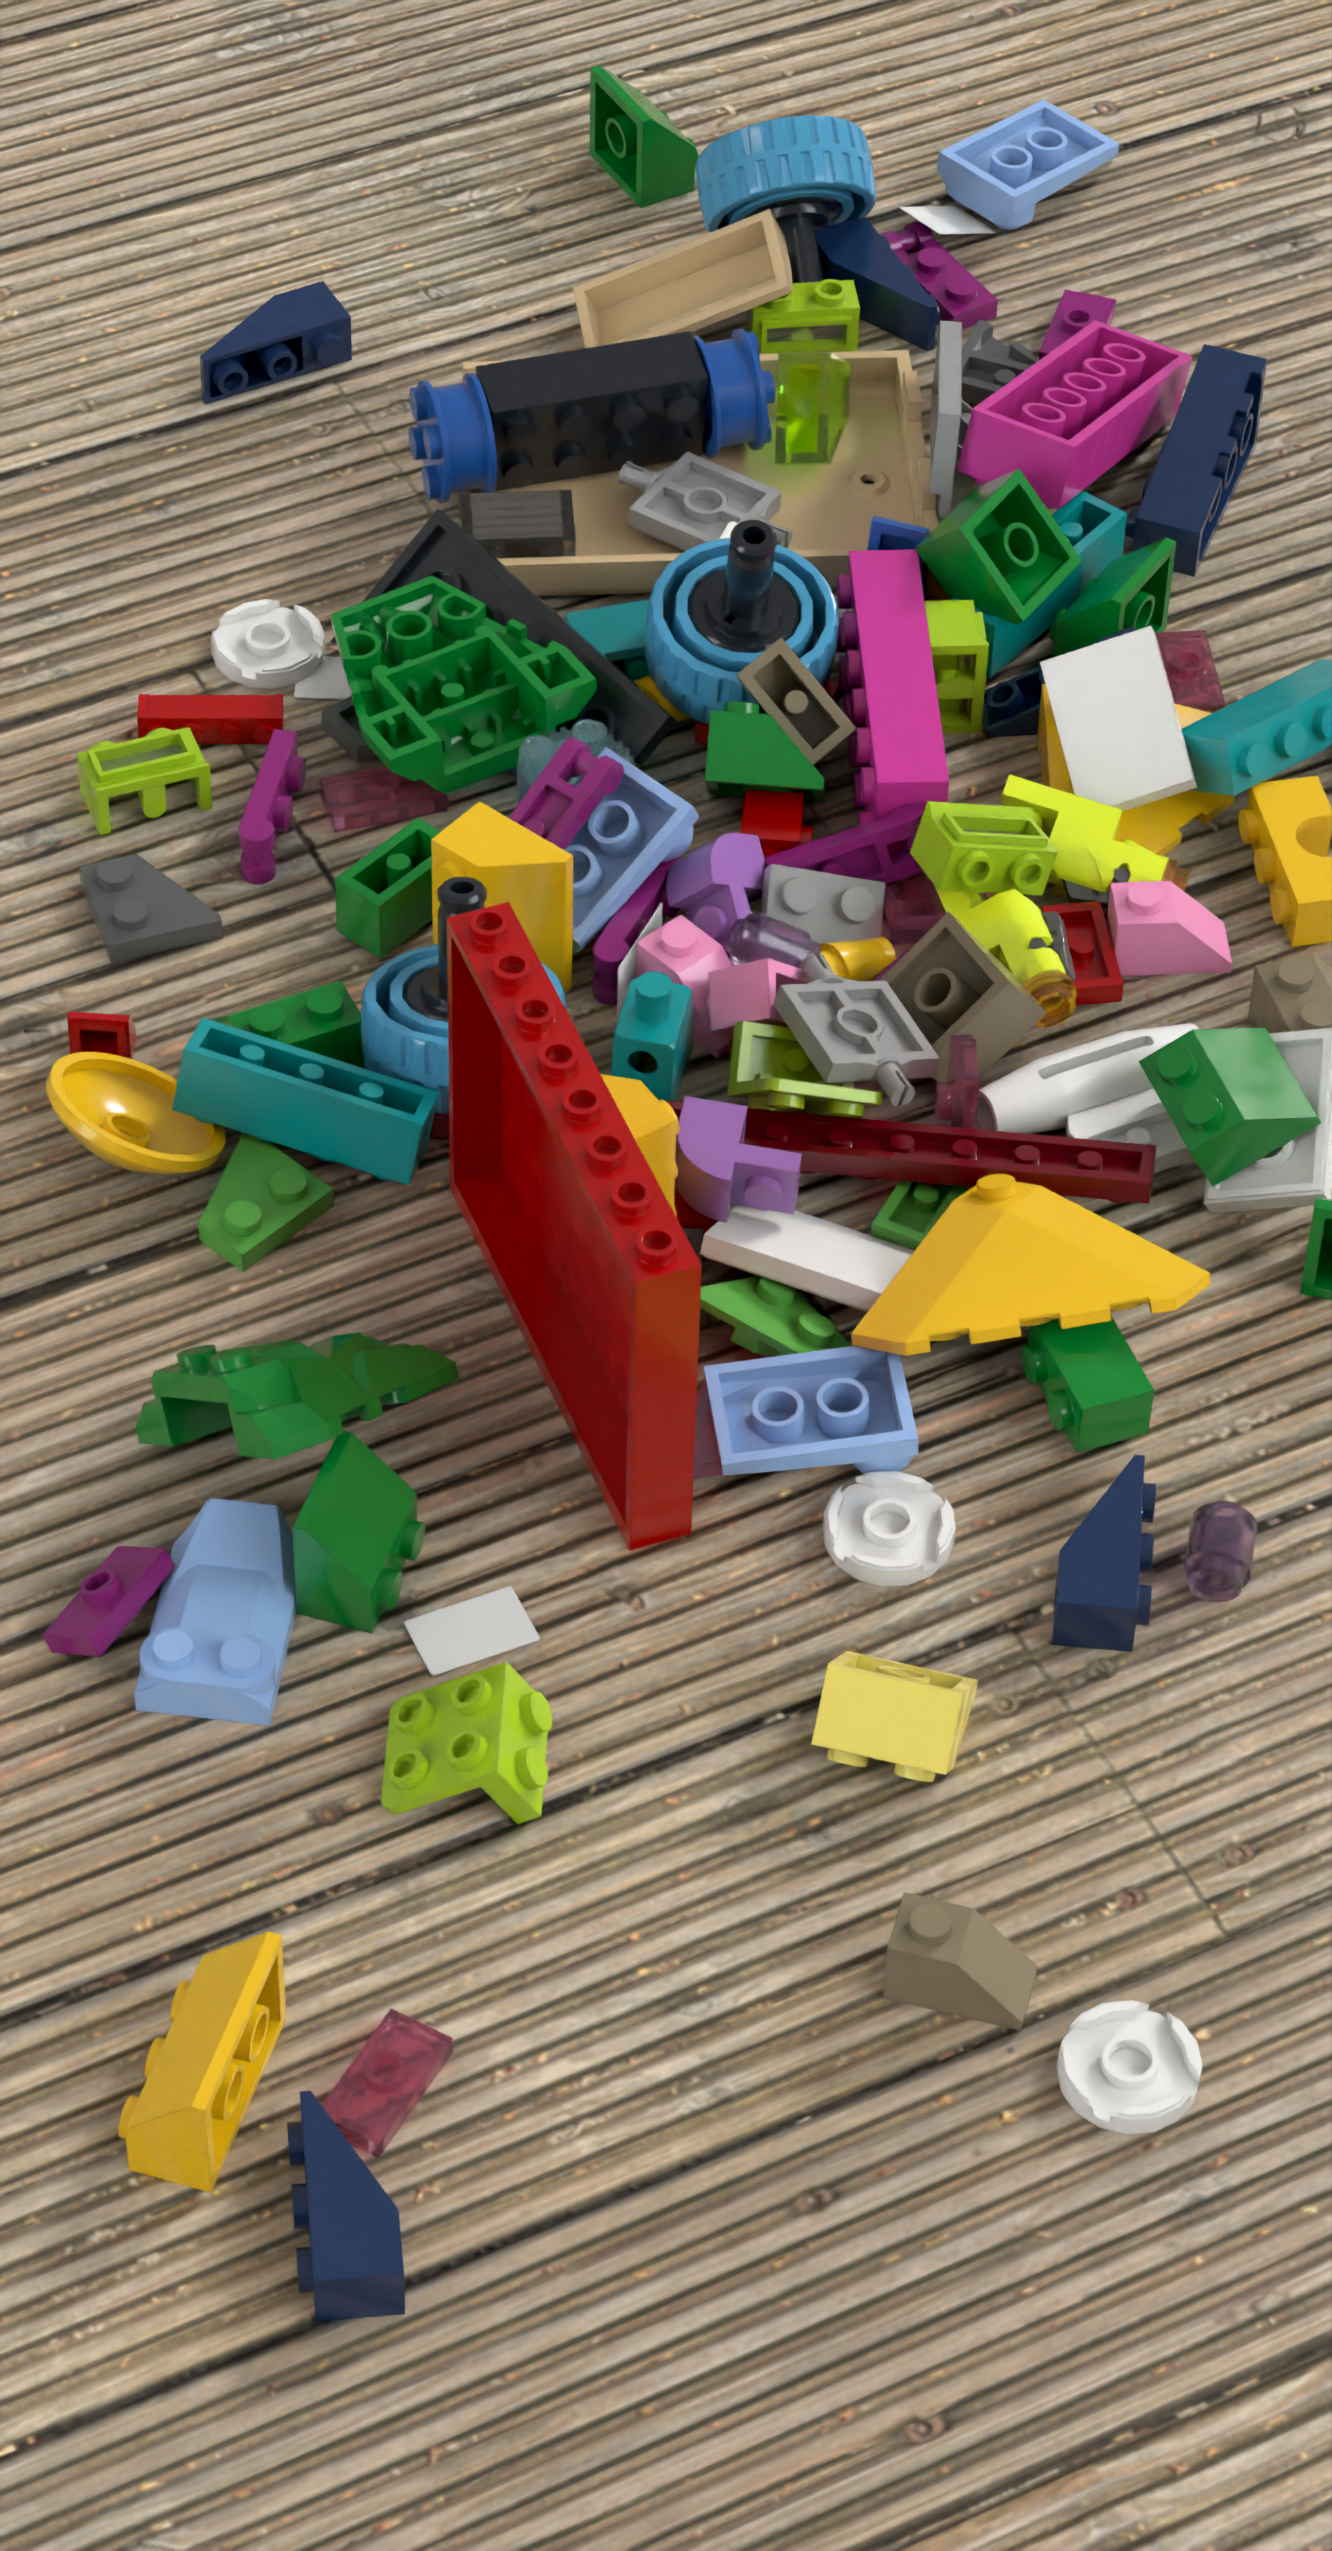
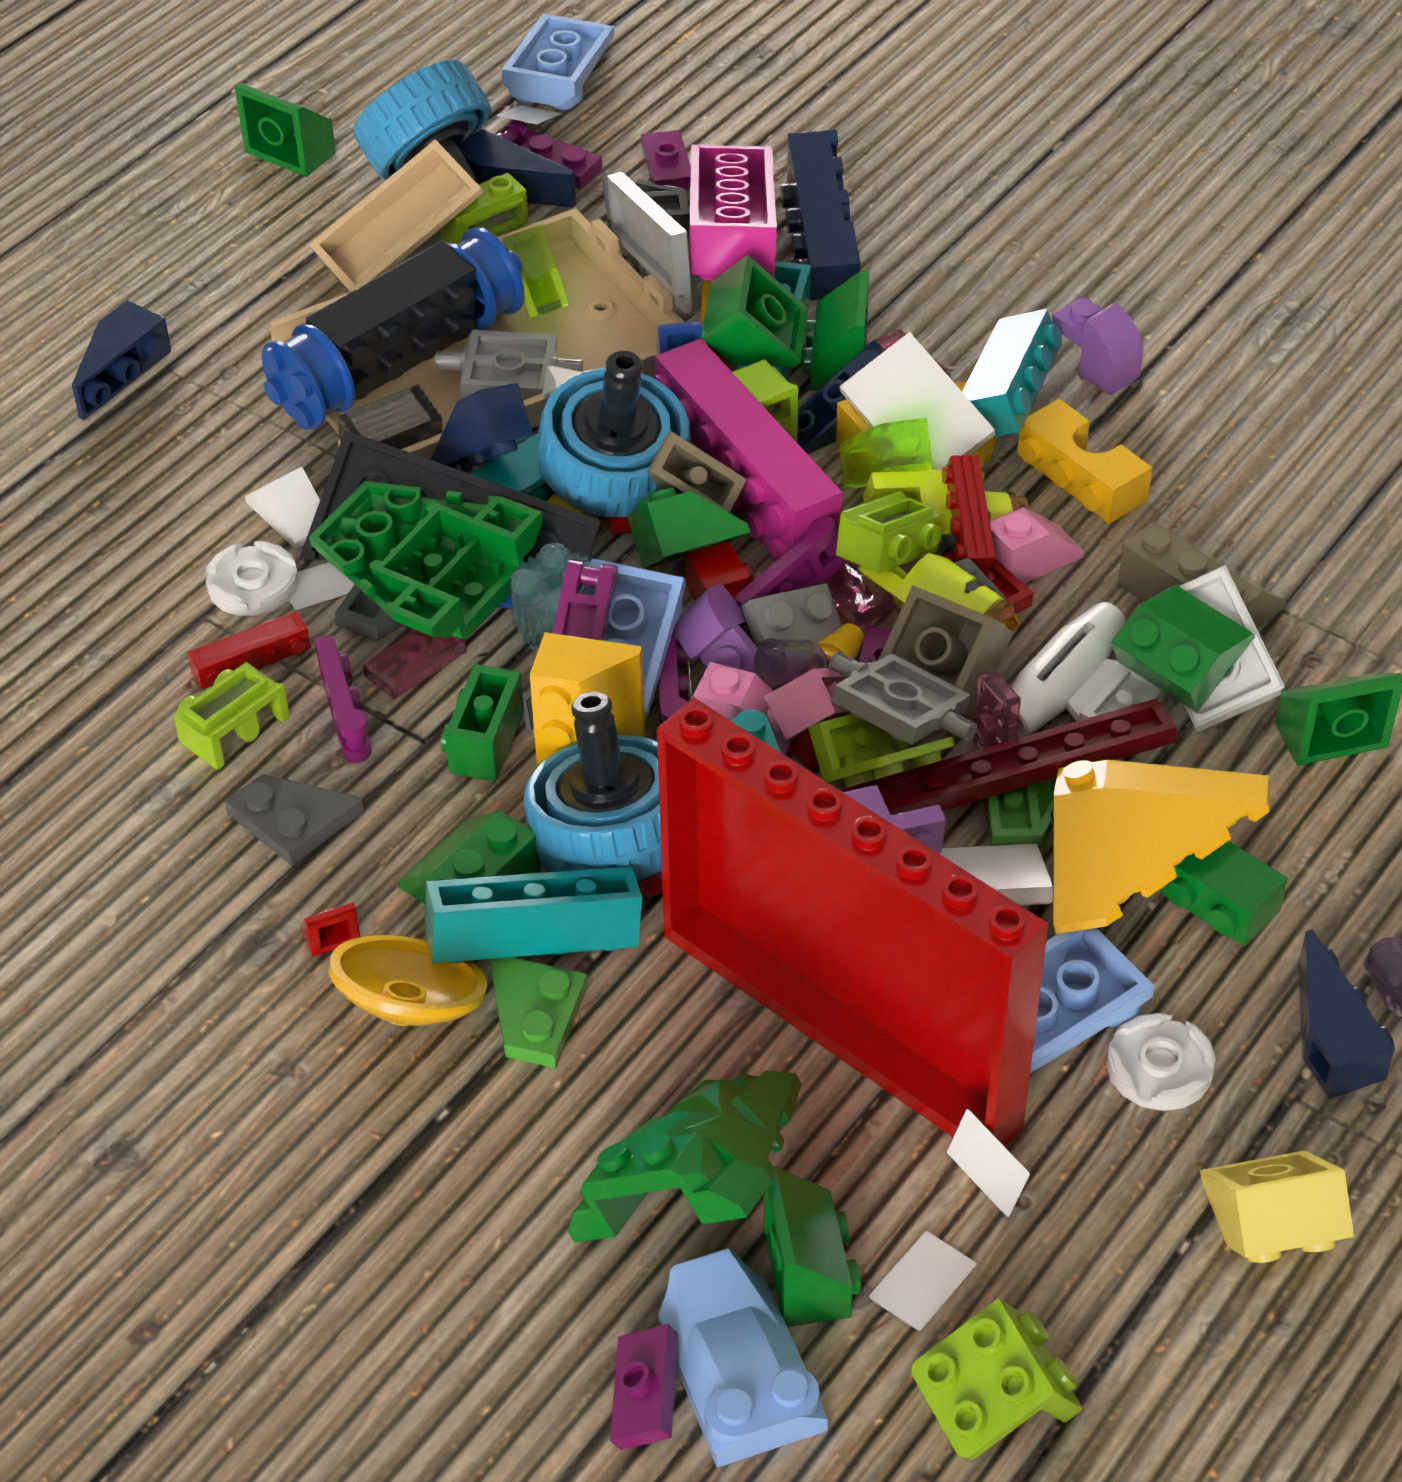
camera: 25 degrees left, 0 degrees up
none -> white slope [245,467,320,550]
none -> dark blue slope [430,382,533,472]
none -> clear neon green slope [839,417,934,489]
none -> red piece [942,455,996,571]
none -> white sticker [947,1109,1030,1217]

